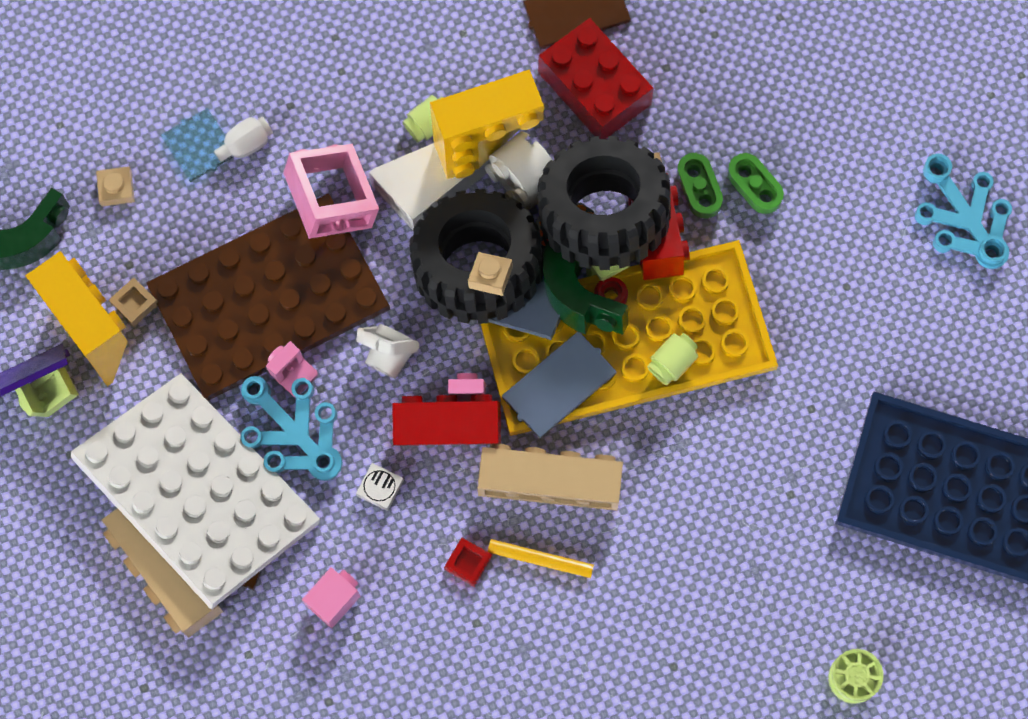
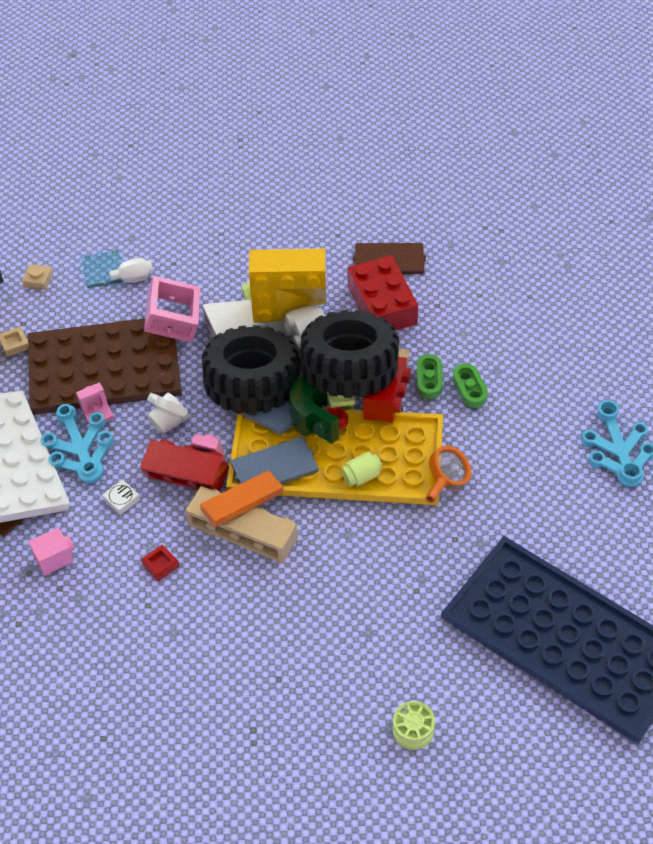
camera: 20 degrees right, 20 degrees down
tan plate [468,252,513,296] -> none
yellow bar [488,539,594,578] -> none
none -> orange tile [200,470,284,527]
none -> orange piece [425,445,472,504]

